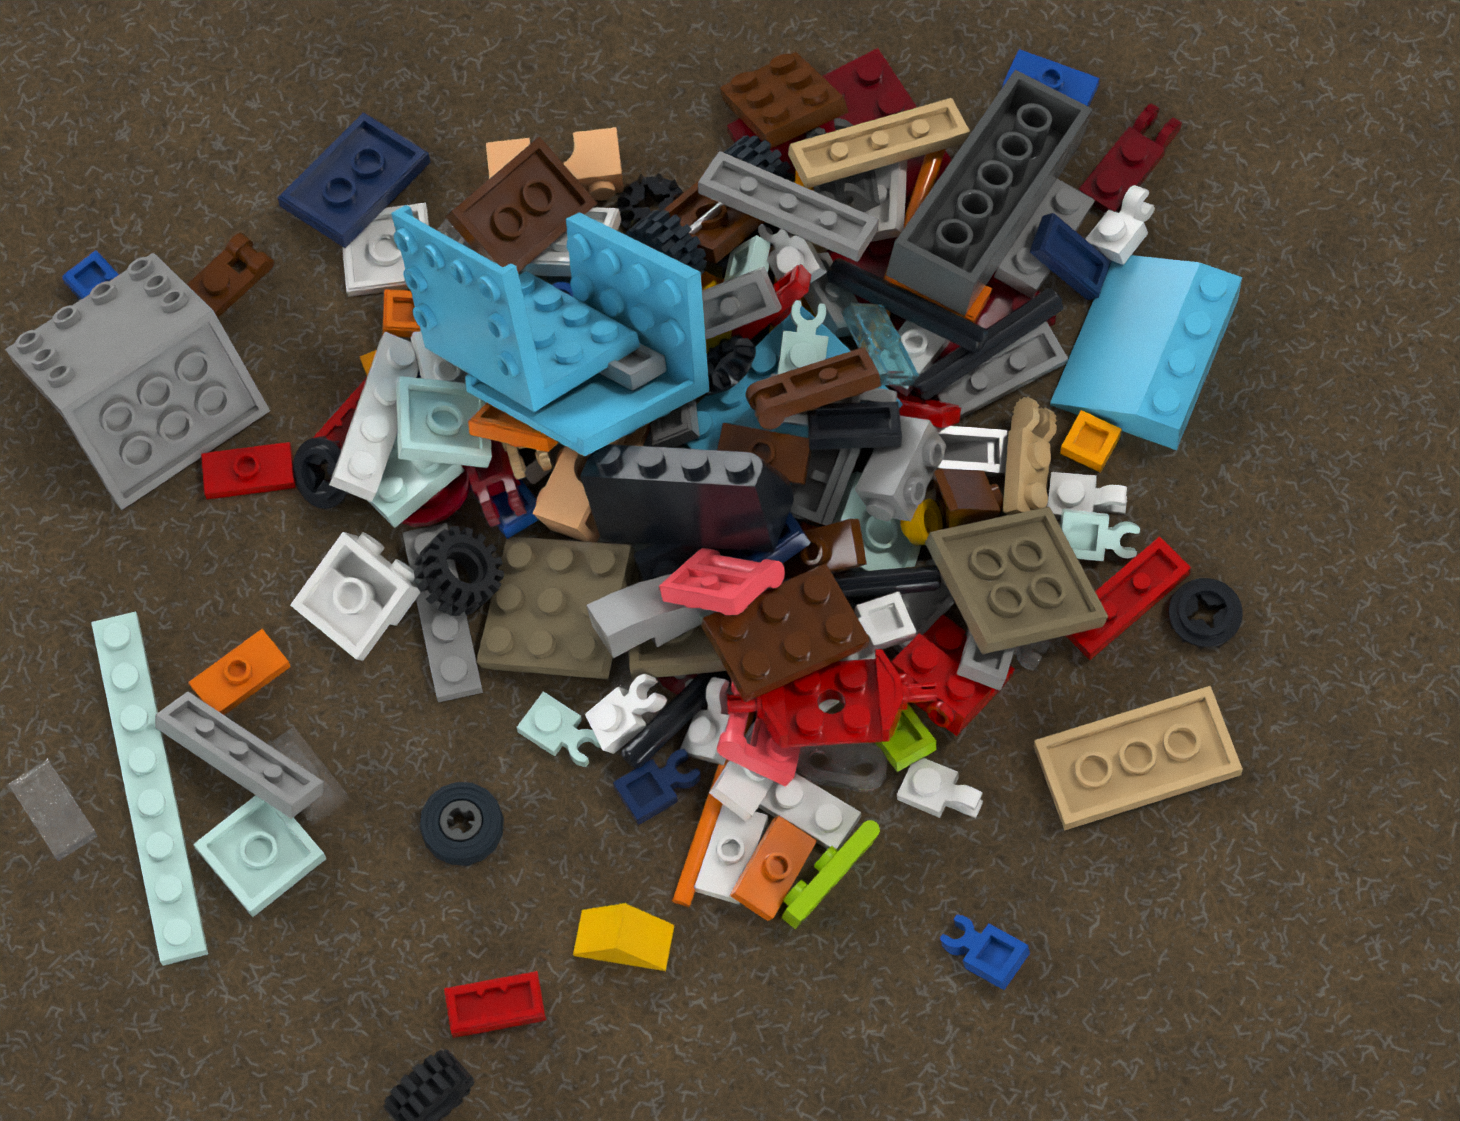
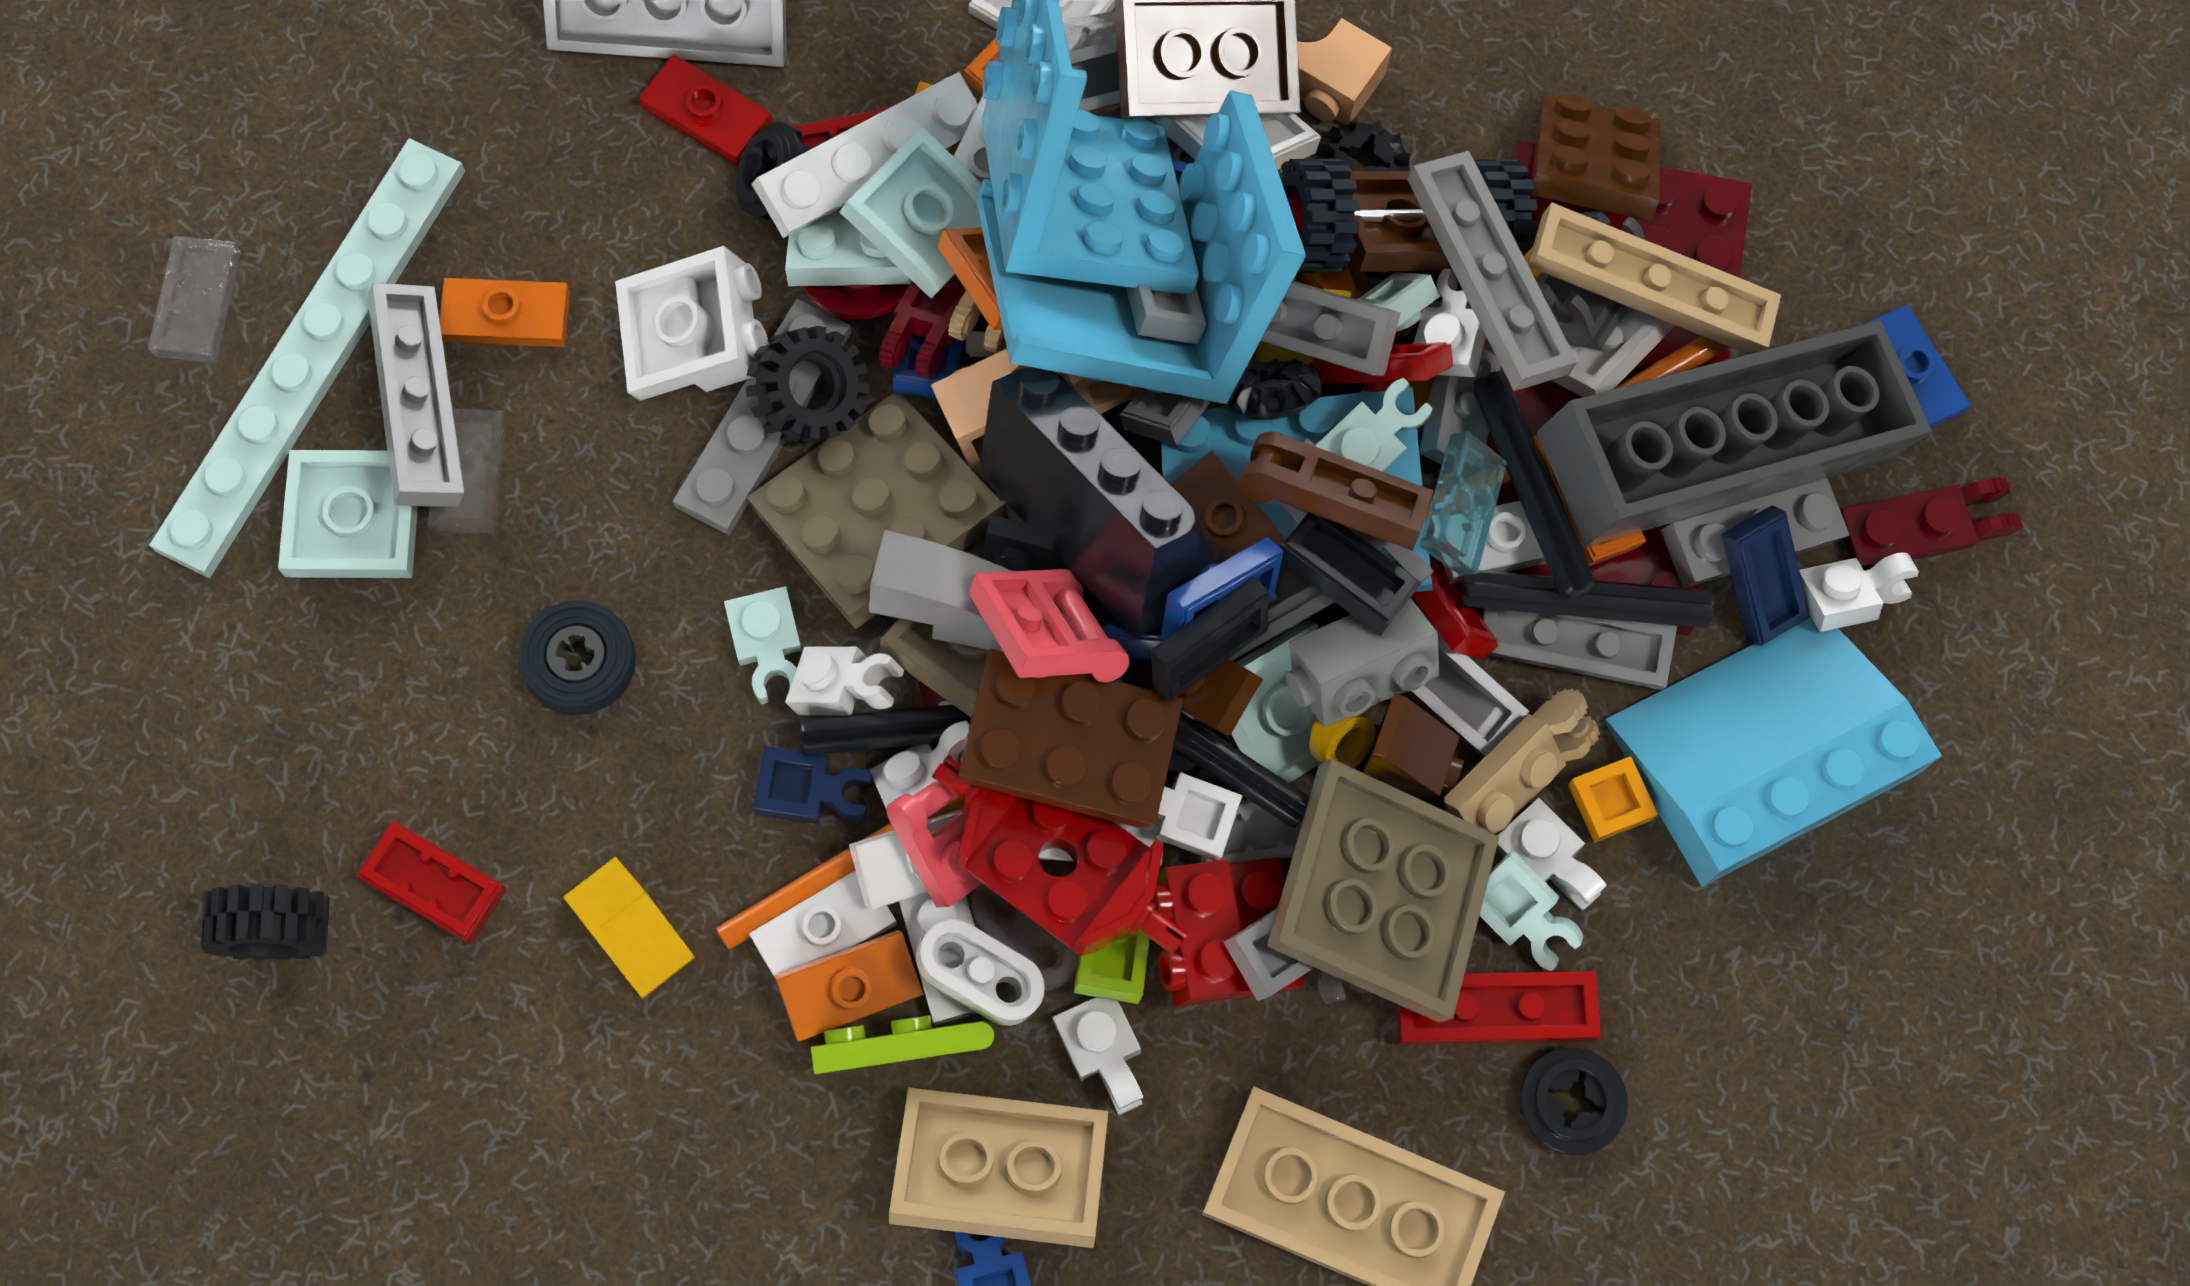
camera: 30 degrees right, 5 degrees up
none -> tan plate [889,1087,1109,1248]
none -> white plate [916,919,1045,1026]
none -> black tile [1151,576,1269,702]
none -> blue plate [1160,537,1283,641]

